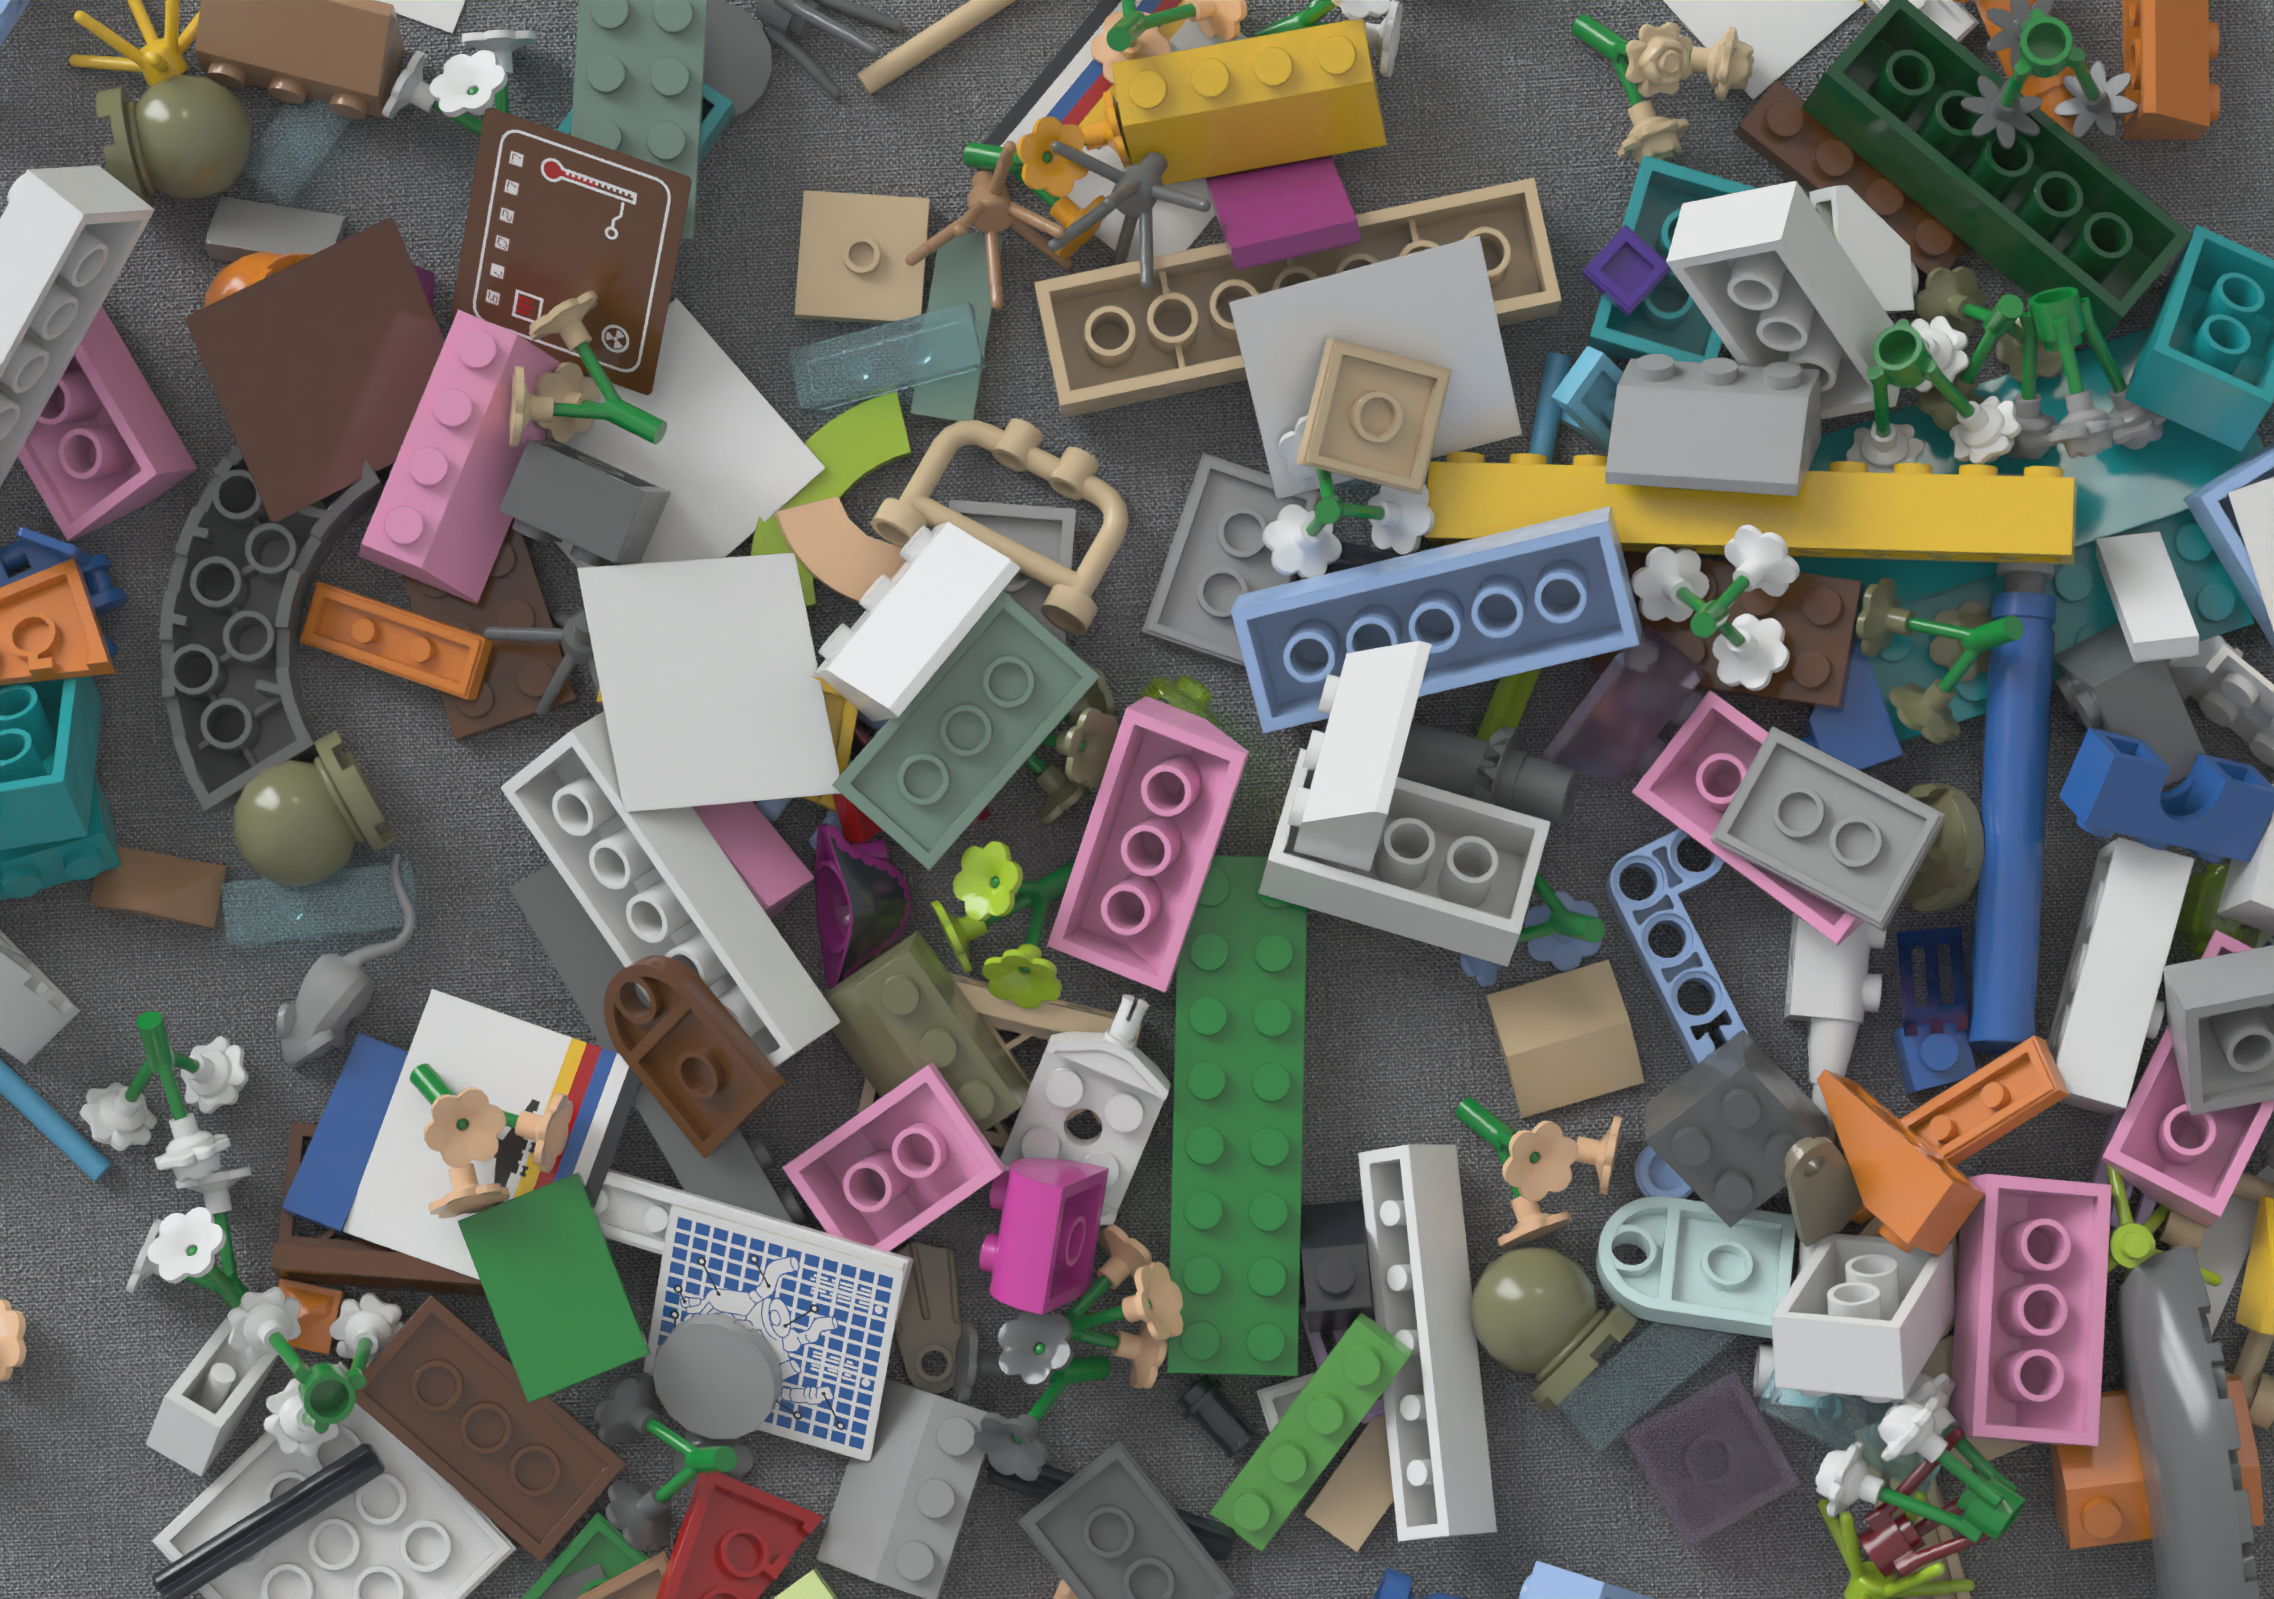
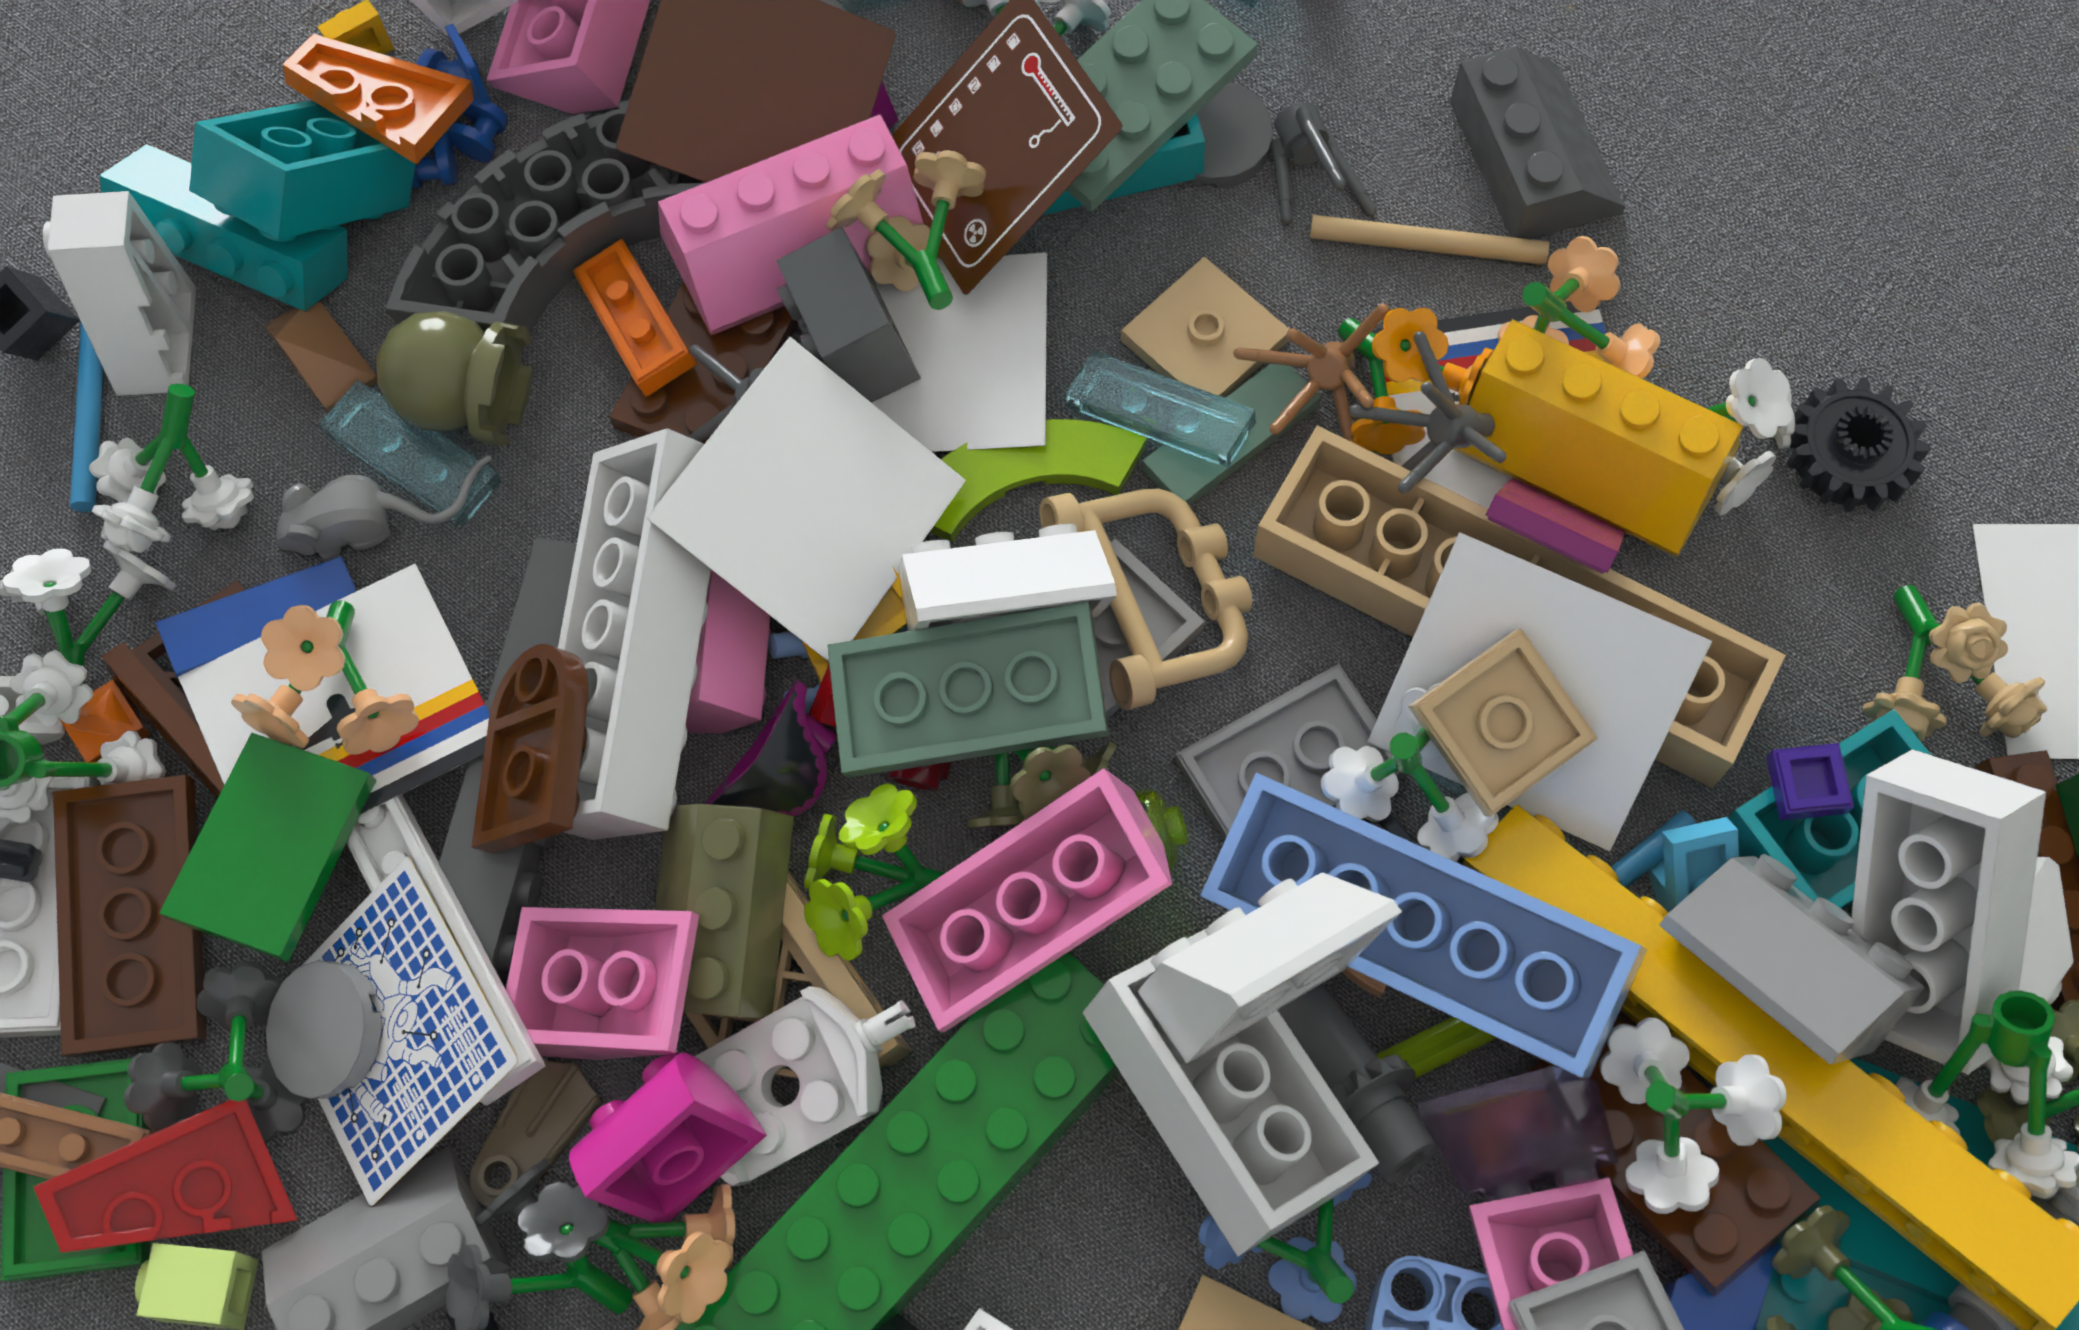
camera: 40 degrees right, 15 degrees down
light nougat tile [774,496,906,603] -> none

